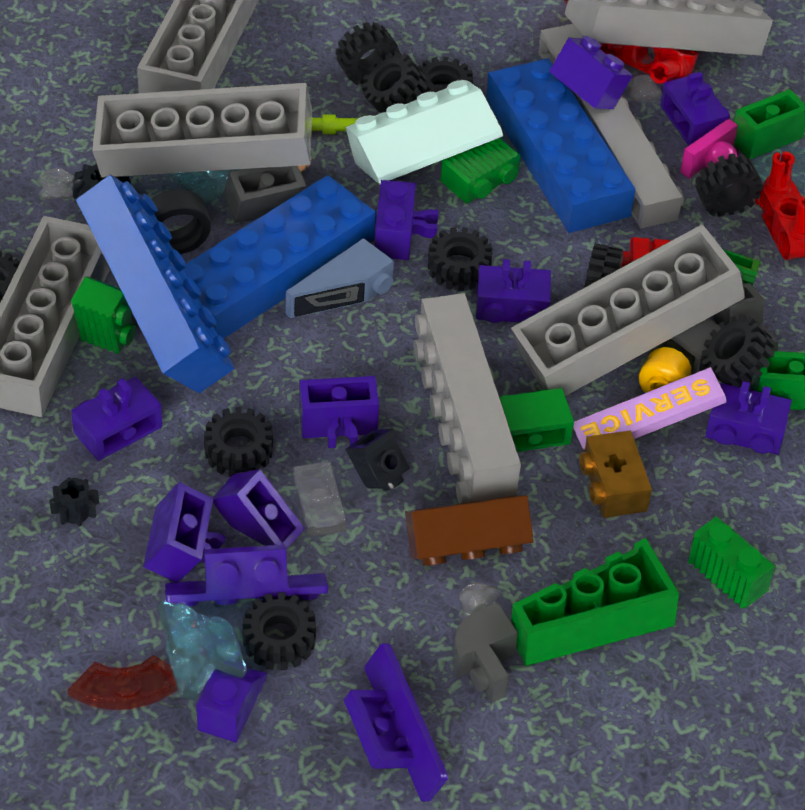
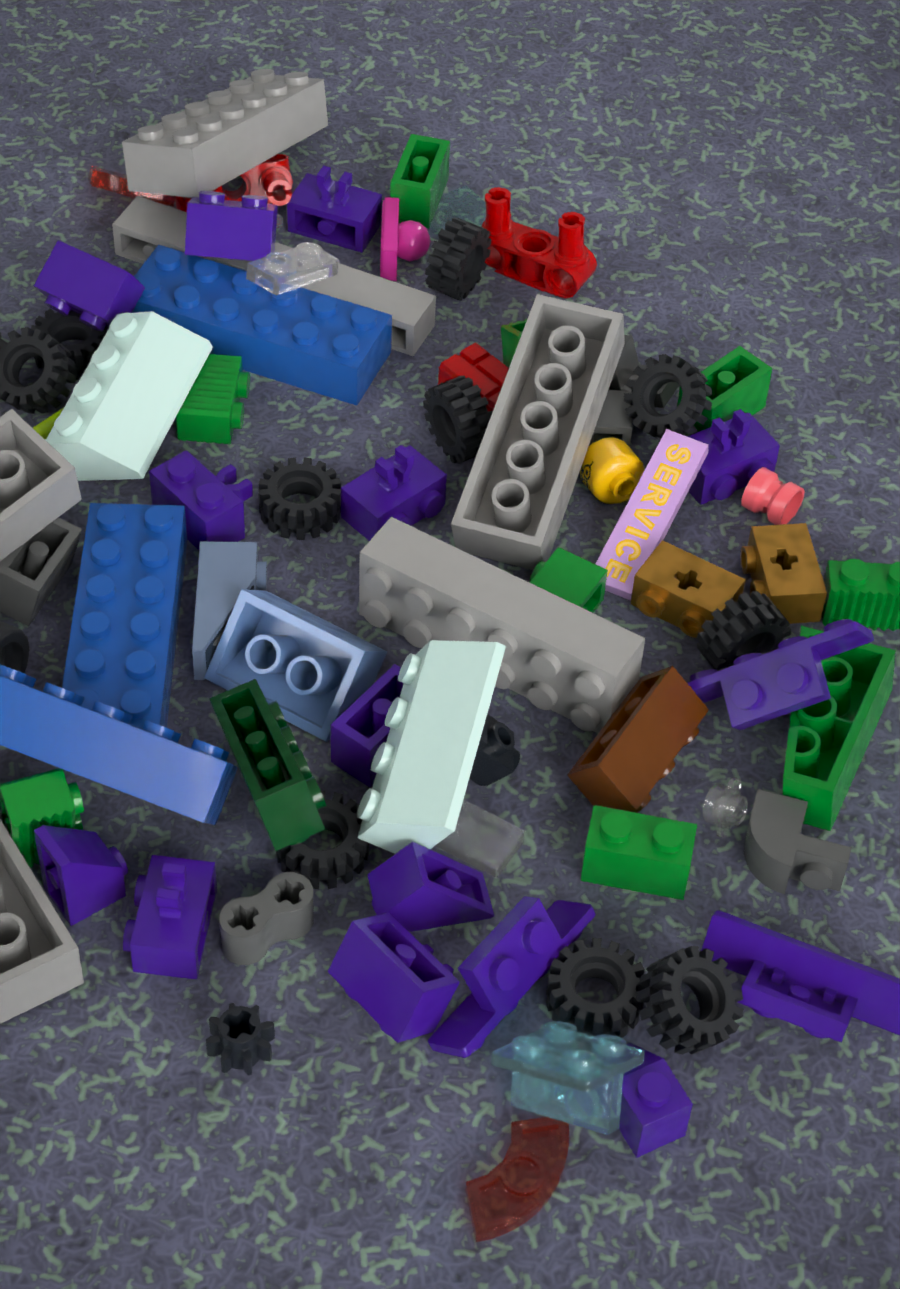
camera: 45 degrees left, 0 degrees up
none -> dark purple brick [33,240,145,332]
none -> dark purple slope [34,825,128,926]
none -> medium blue slope [204,589,387,742]
none -> dark green brick [209,679,326,851]
none -> dark grey axle [219,872,314,965]
none -> clear plate [246,242,339,295]
none -> light aqua slope [357,640,506,854]
none -> green brick [581,805,697,900]
none -> black tyre [637,946,744,1055]
none -> dark purple bracket [687,619,874,730]
none -> black tyre [696,591,791,671]
none -> pearl gold brick [740,523,827,624]
none -> coral wheel [741,467,805,525]

